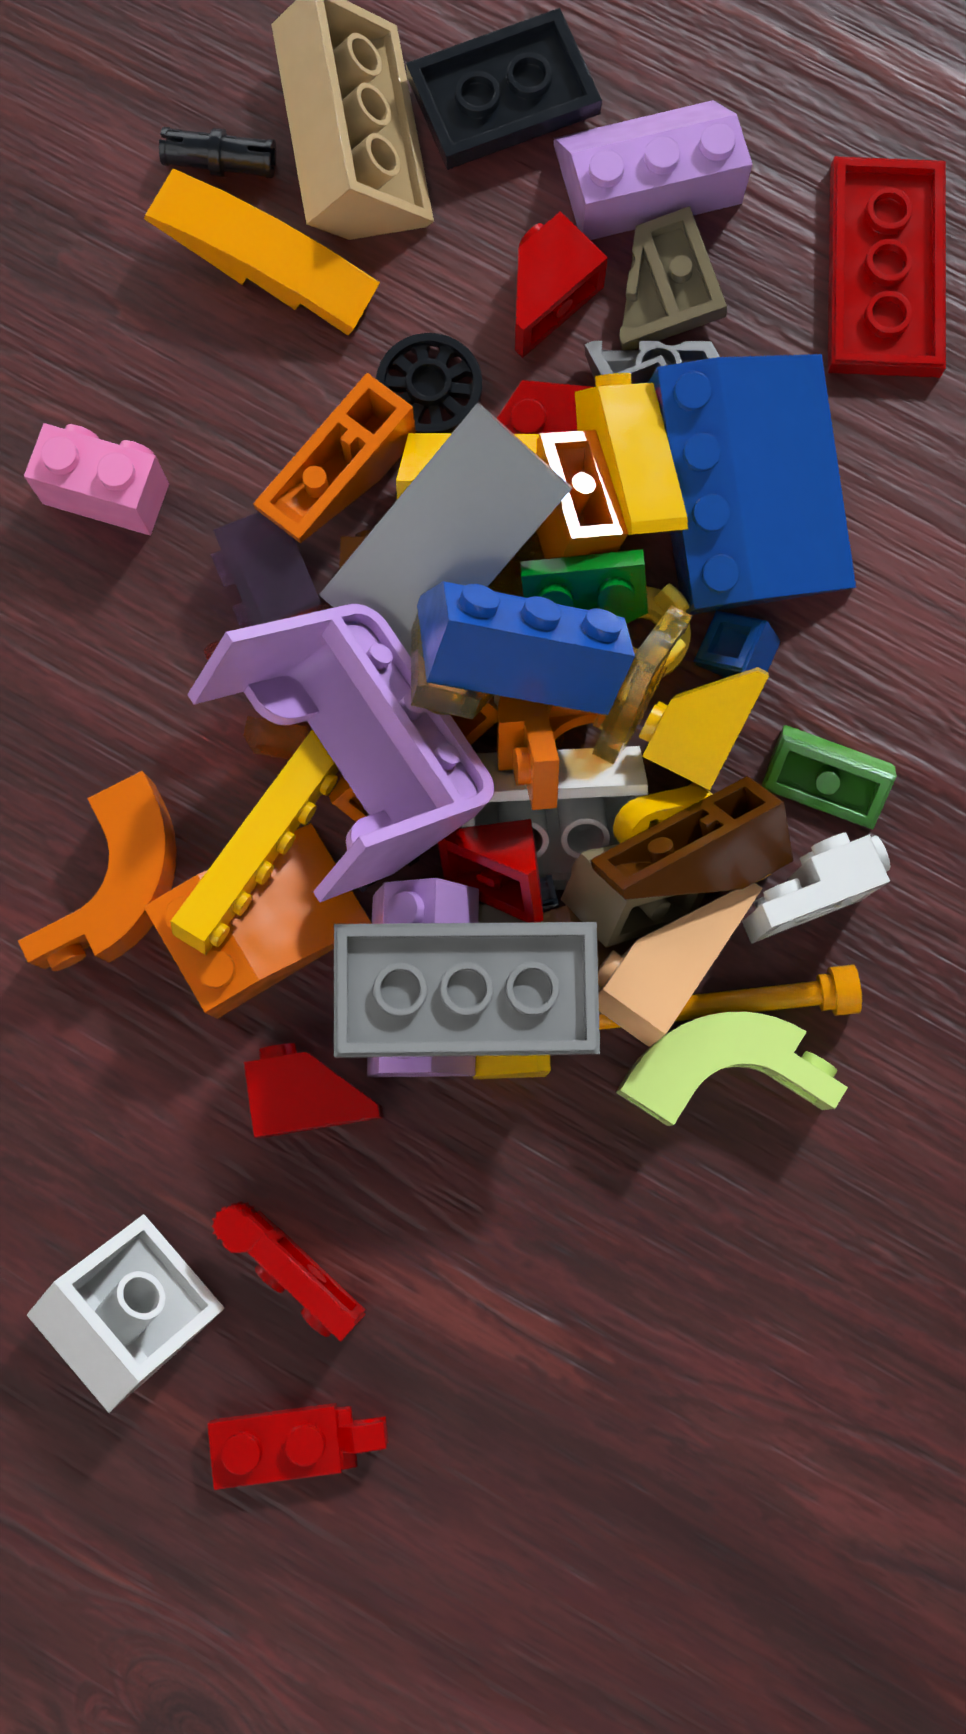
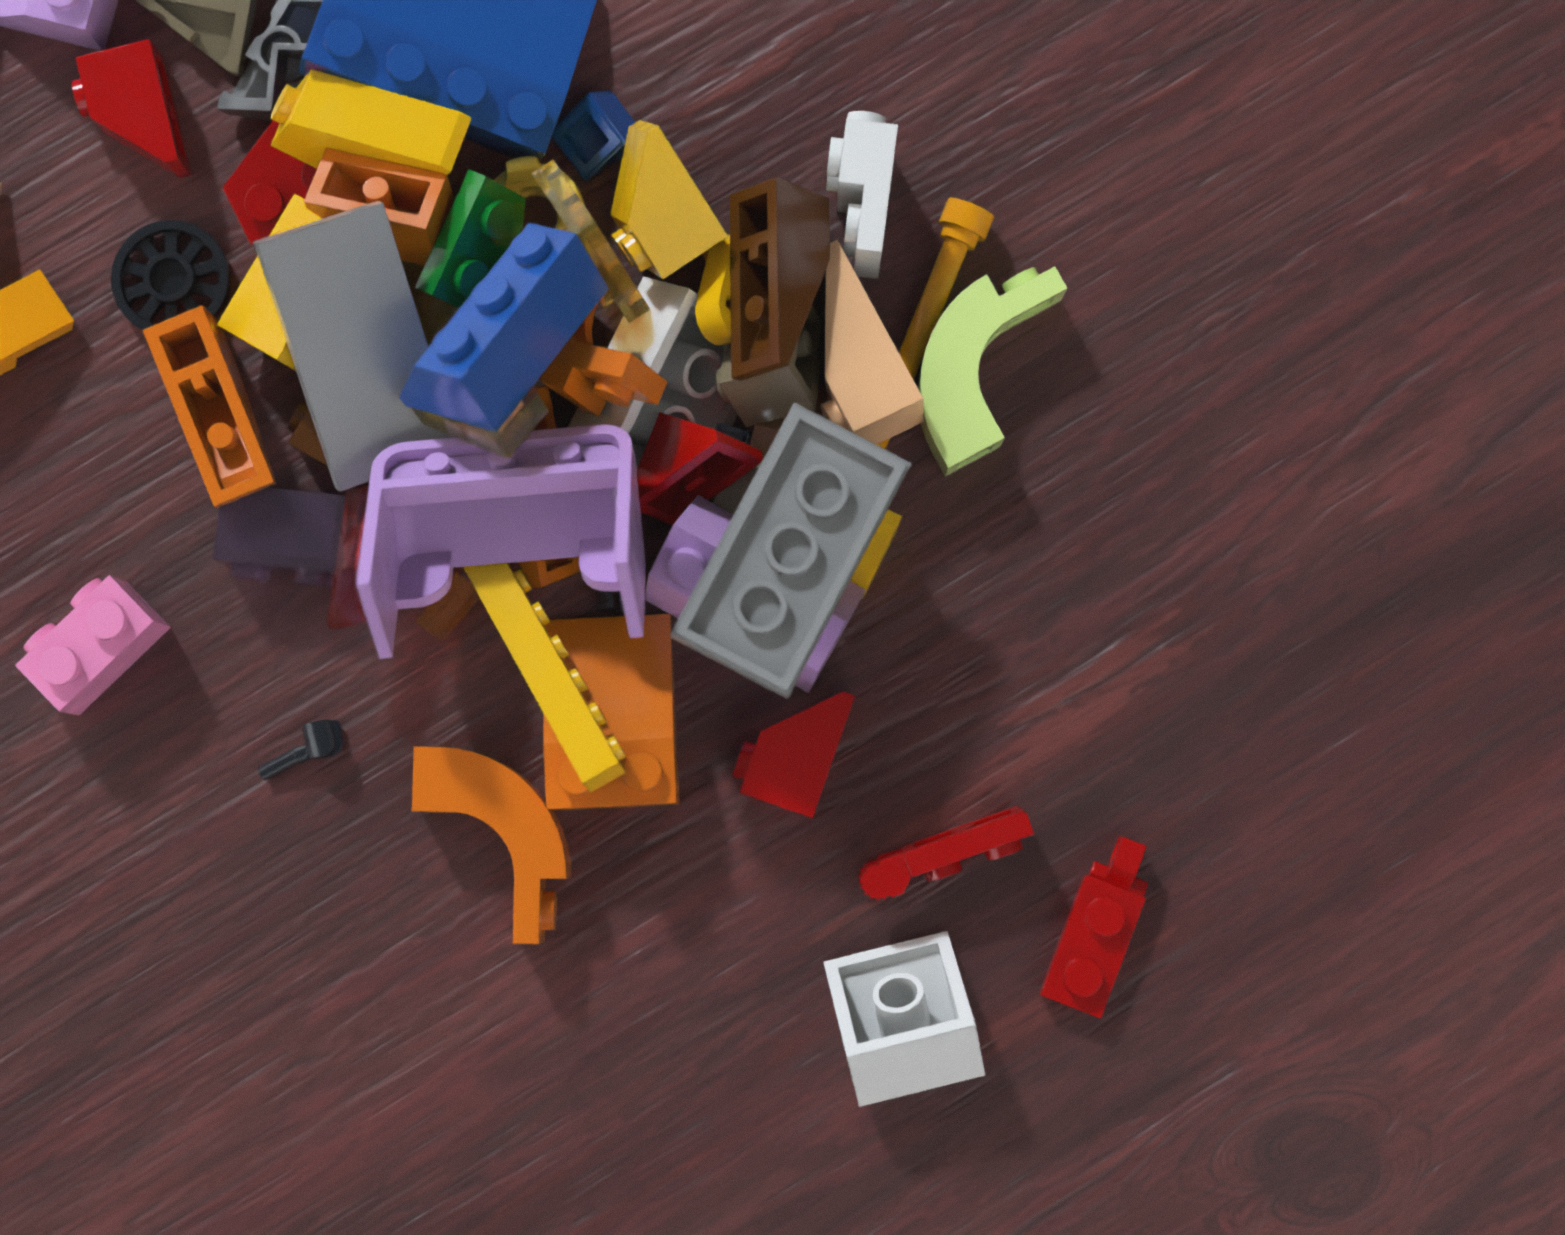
camera: 60 degrees left, 5 degrees up
bright green slope [761,725,897,830] -> none
none -> black hand [258,719,343,780]

